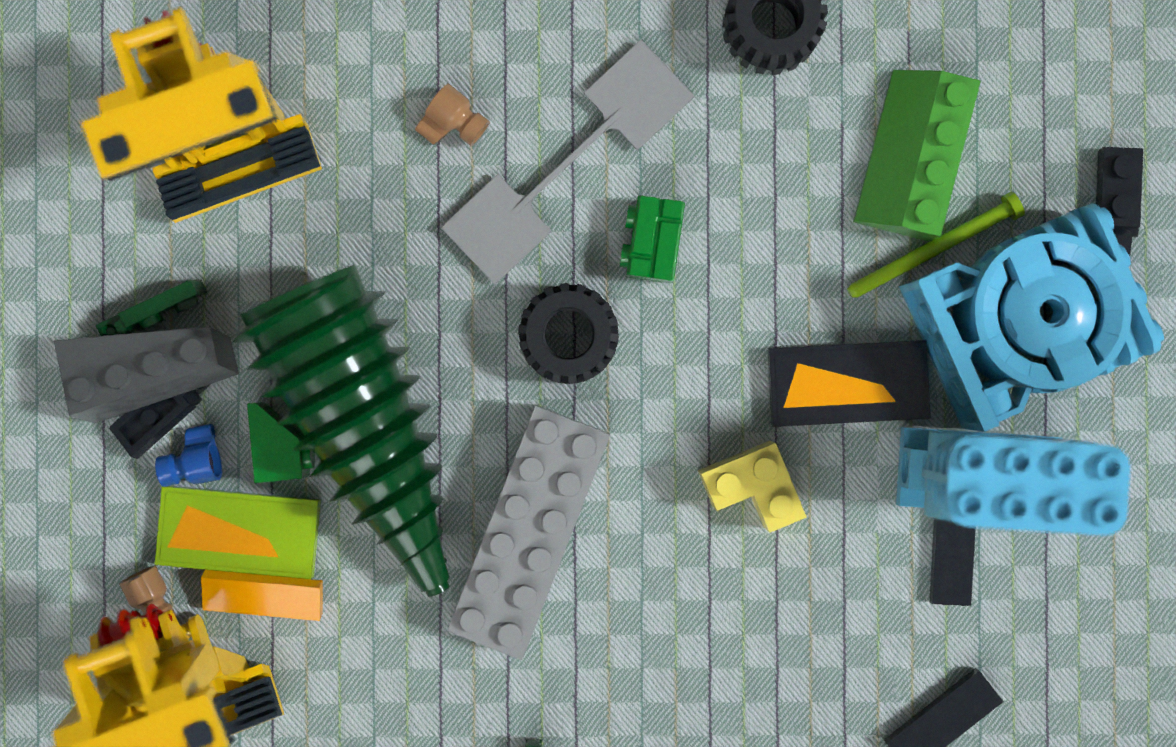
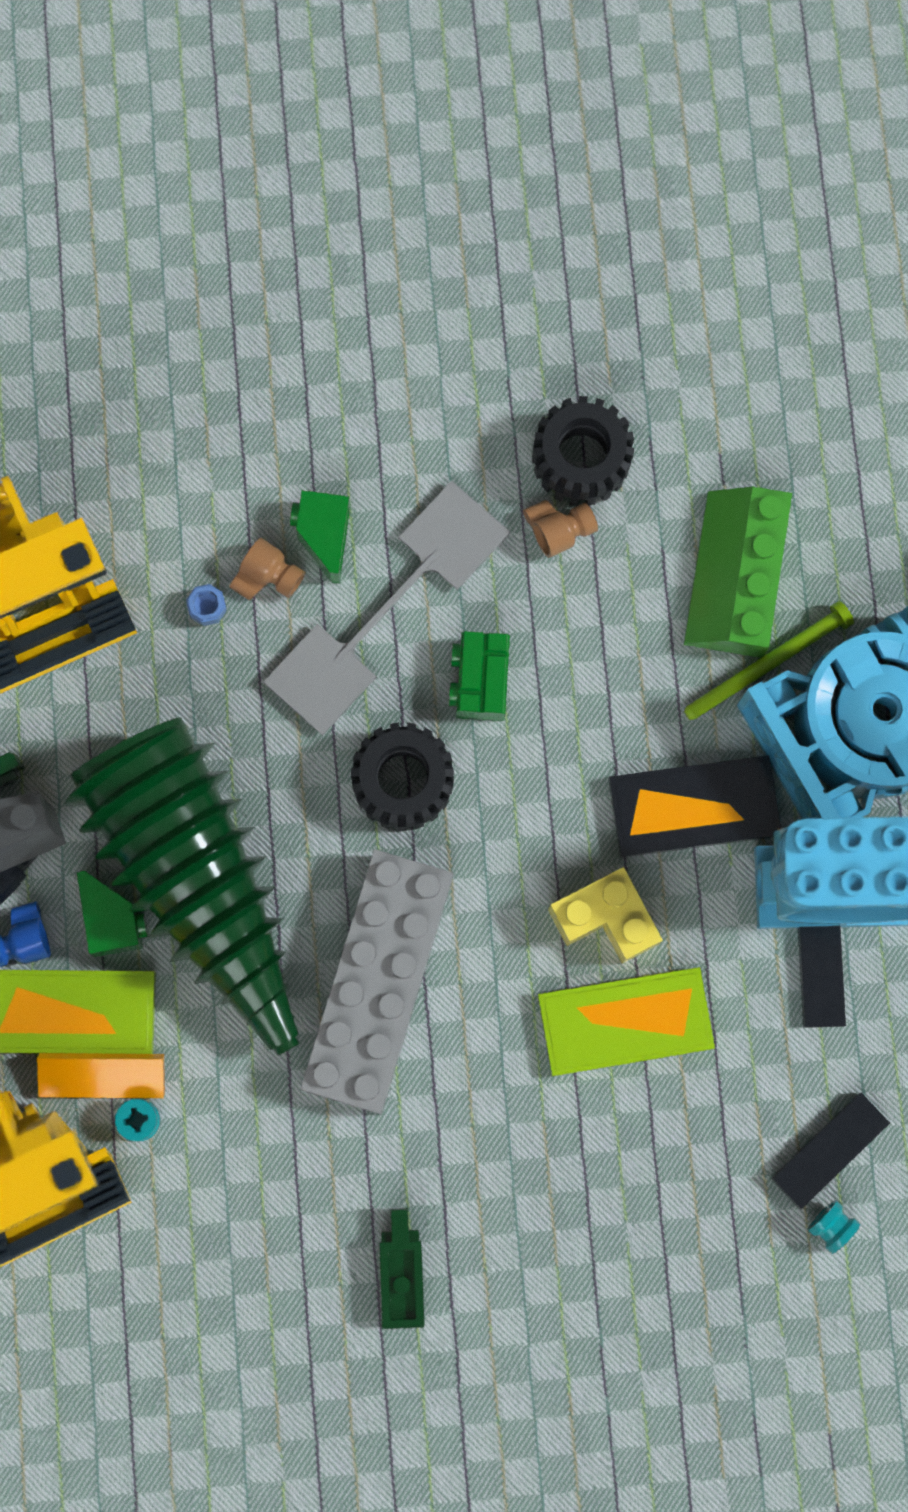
camera: 10 degrees left, 10 degrees down
none -> teal wheel [115,1099,160,1141]
none -> medium blue tile [186,584,227,626]
none -> green slope [290,490,351,584]
none -> medium nougat piece [523,500,598,558]
none -> lime tile [537,967,715,1077]

